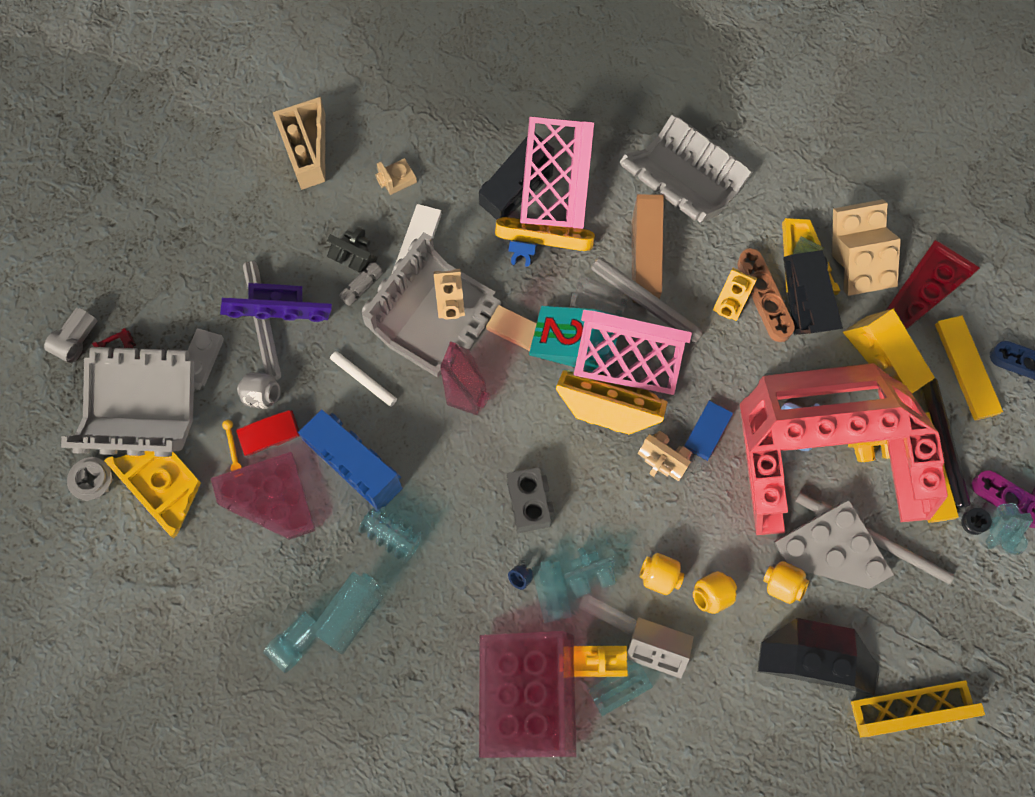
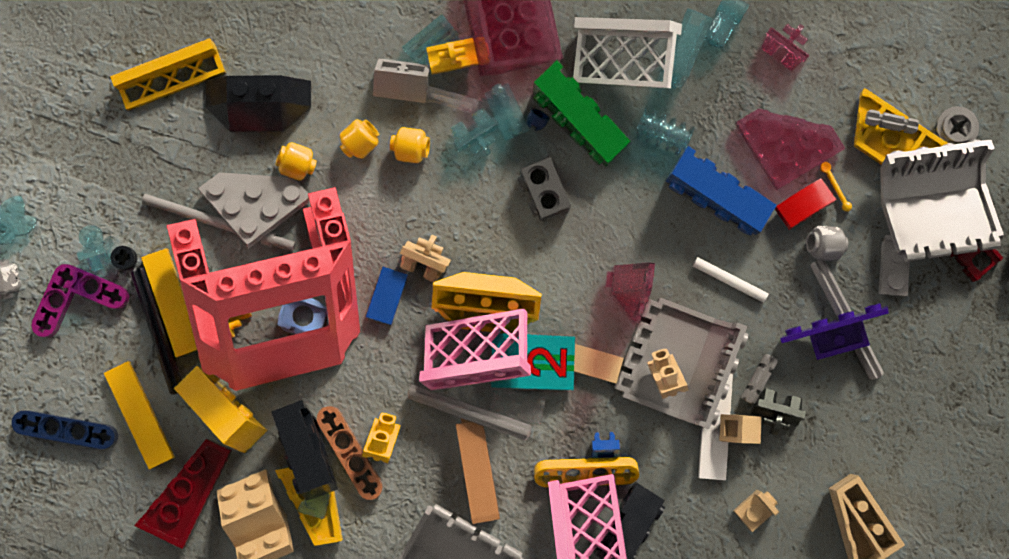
camera: 165 degrees right, 15 degrees up
none -> green wedge [533,60,631,167]
none -> white fence [573,17,682,89]
none -> tan brick [719,414,762,444]
none -> clear pink hips [761,24,809,71]
none -> light grey axle [865,110,919,134]

